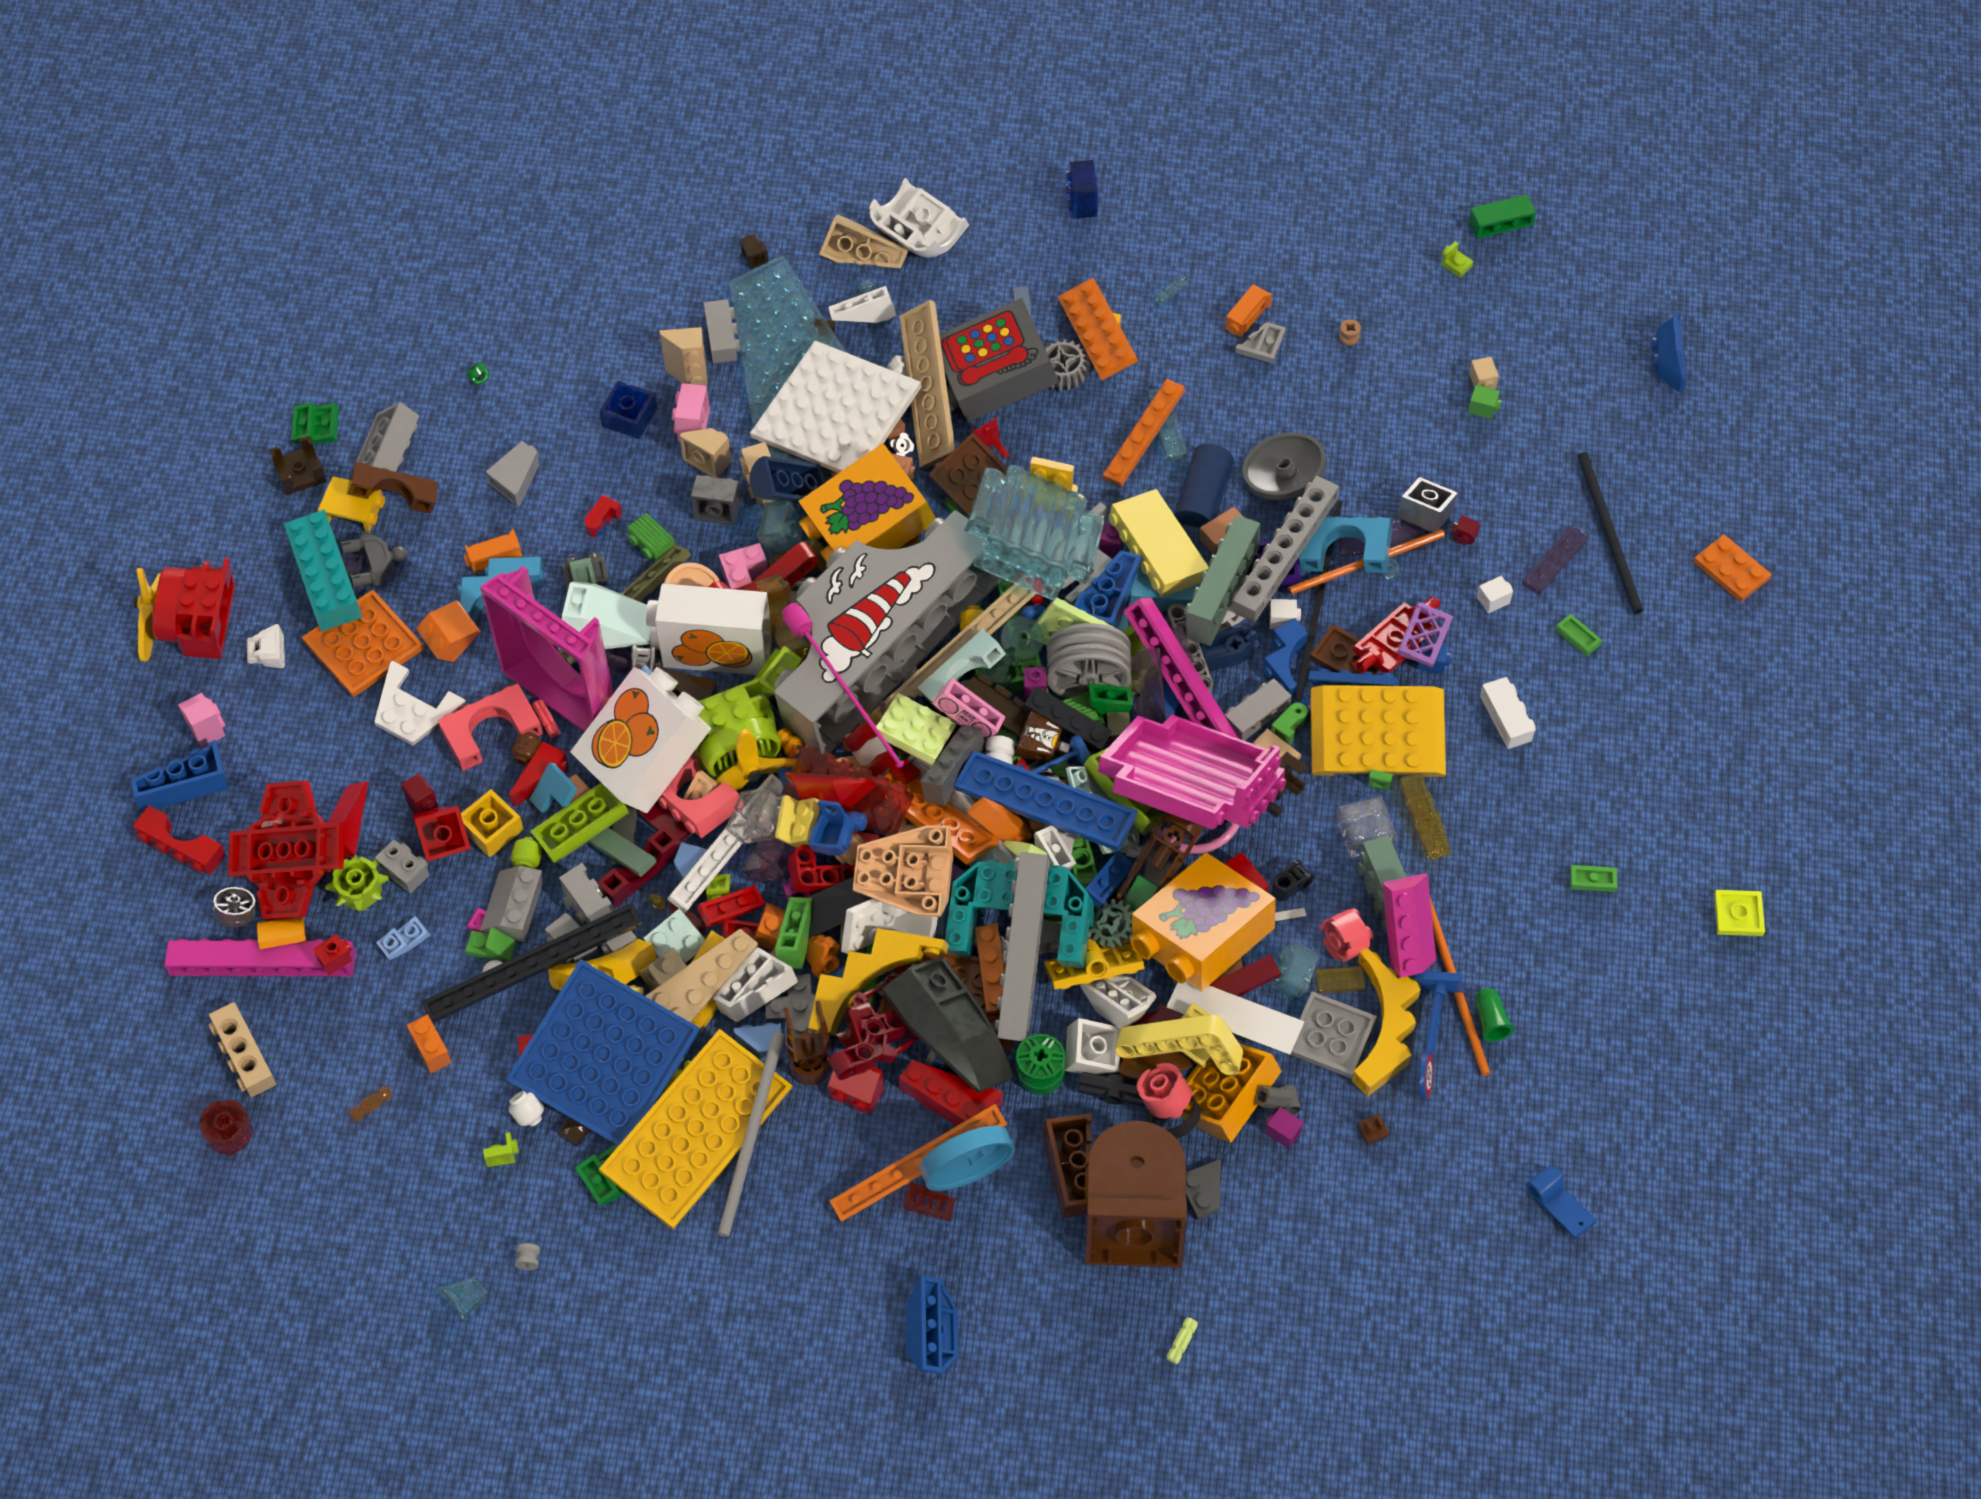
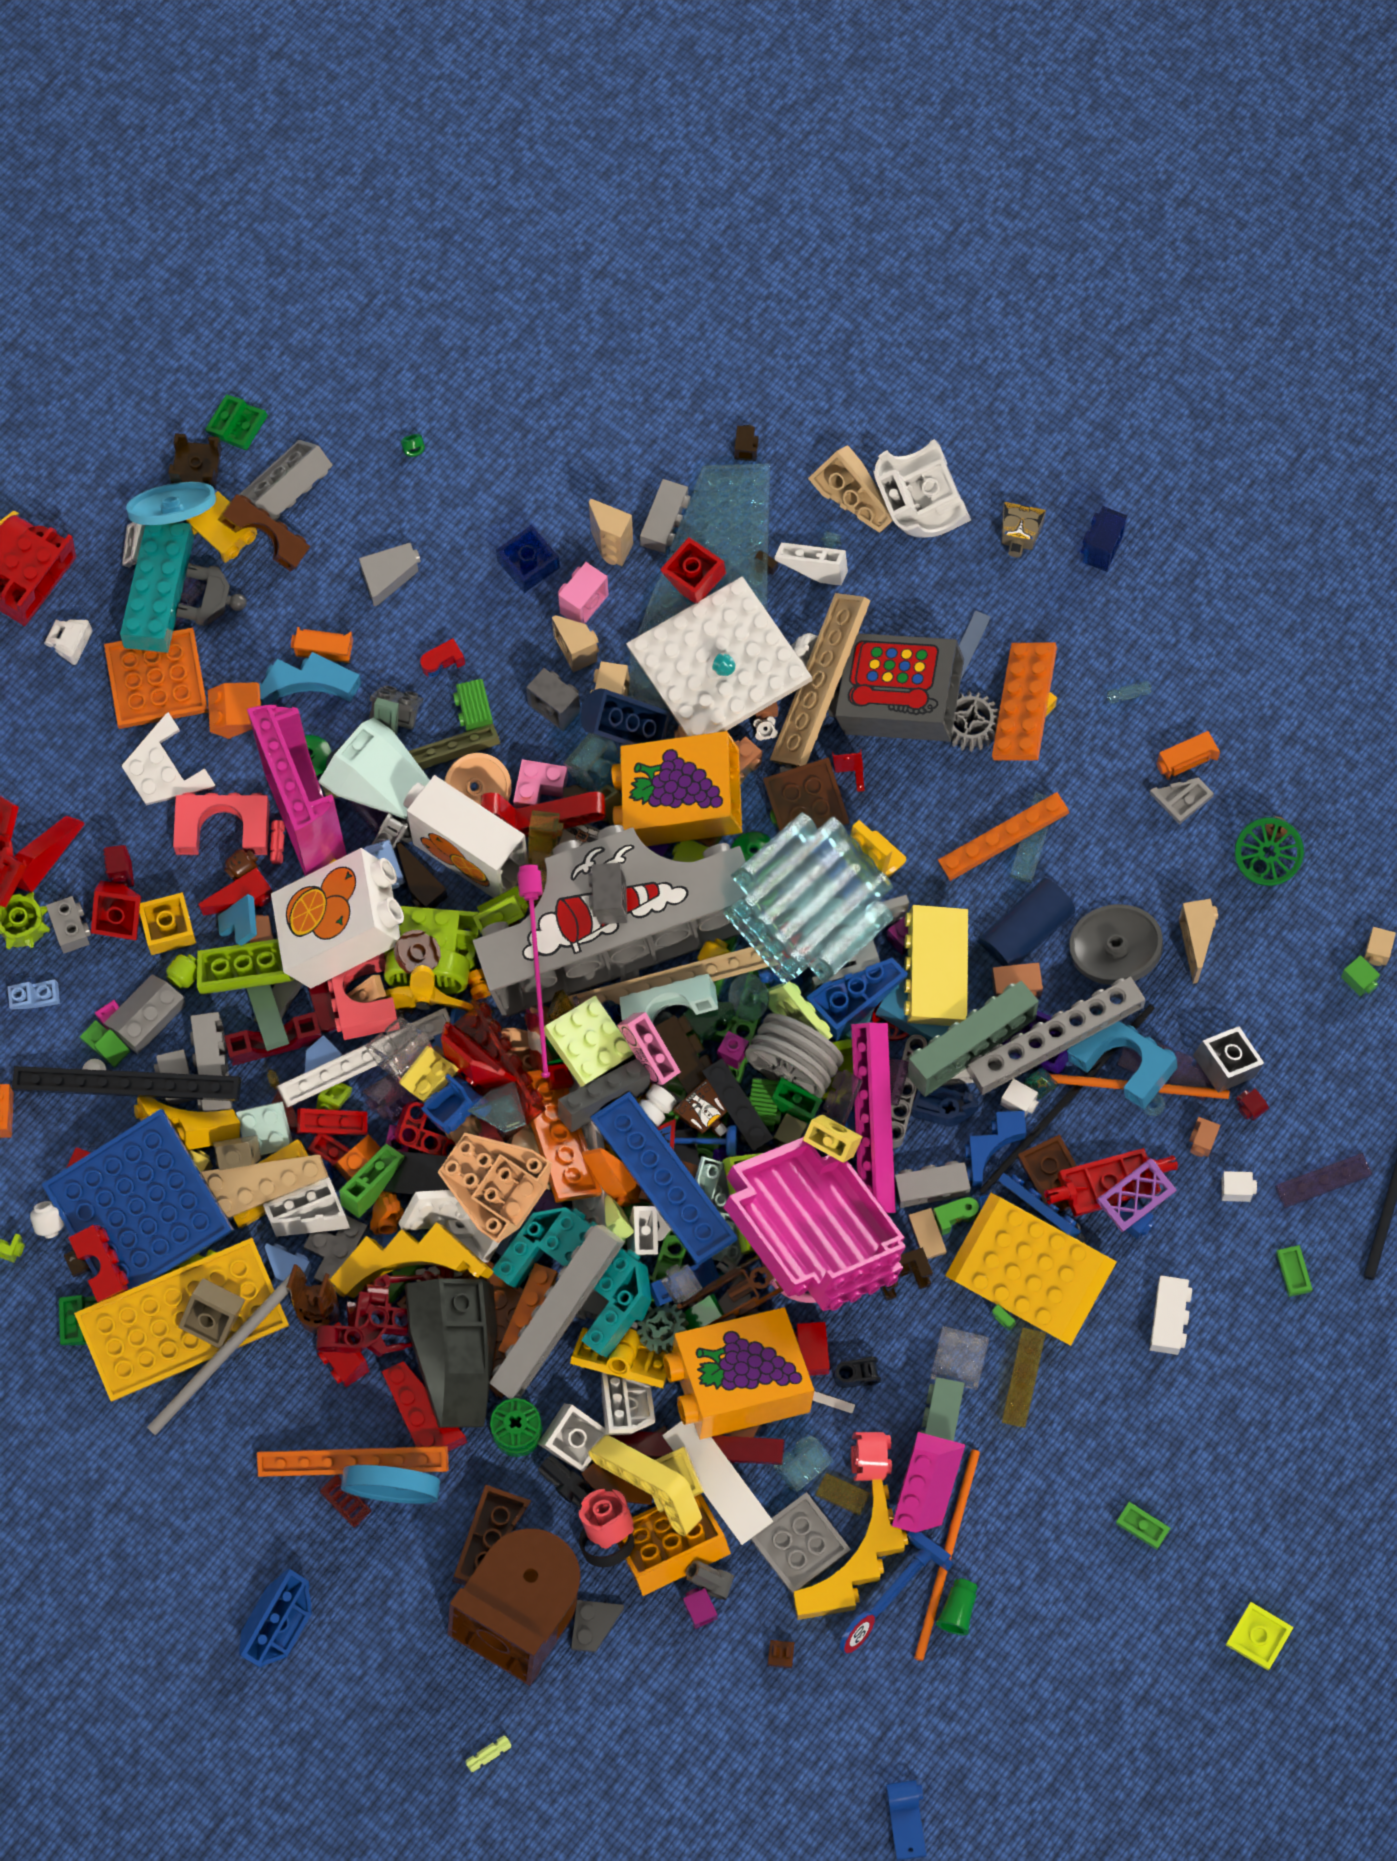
camera: 30 degrees right, 10 degrees up
none -> red arch [68,1225,129,1302]
none -> white tile [122,522,145,568]
none -> medium azure dish [126,482,216,525]
none -> dark tan slope [178,1278,245,1349]
none -> tile [394,930,441,974]
none -> clear light blue slope [468,1081,526,1133]
none -> flat silver brick [588,863,628,925]
none -> red slope [660,537,726,604]
none -> clear brick [661,1264,703,1304]
none -> teal plate [712,653,736,676]
none -> light yellow brick [803,1114,863,1163]
none -> dark tan torso [1002,502,1046,557]
none -> tile [1024,1067,1057,1100]
none -> tan slope [1179,899,1218,984]
none -> nougat brick [1189,1117,1220,1157]
none -> green piece [1234,817,1304,886]

